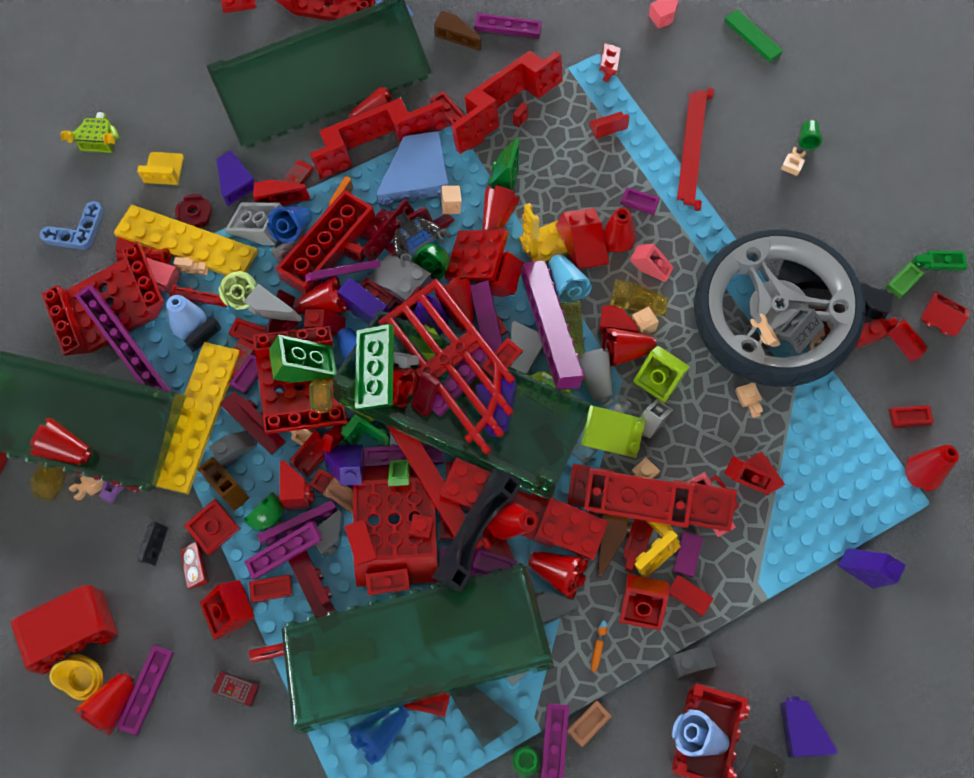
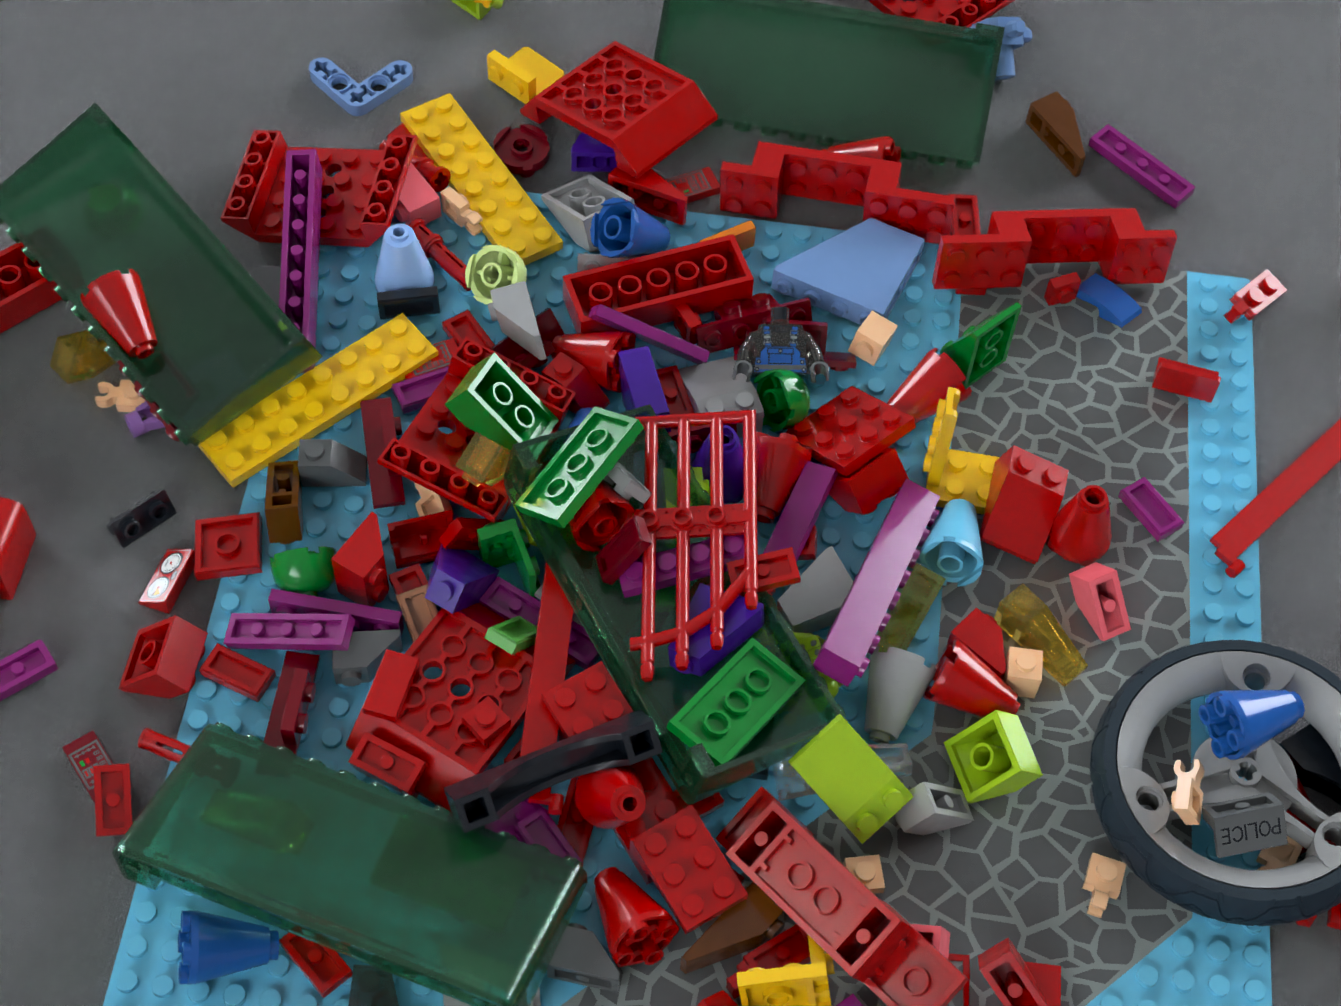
camera: 30 degrees right, 10 degrees down
none -> red plate [93,763,133,837]
none -> red slope [520,41,718,179]
none -> green plate [666,637,806,773]
none -> blue slope [1076,273,1142,328]
none -> blue cone [1198,690,1305,760]

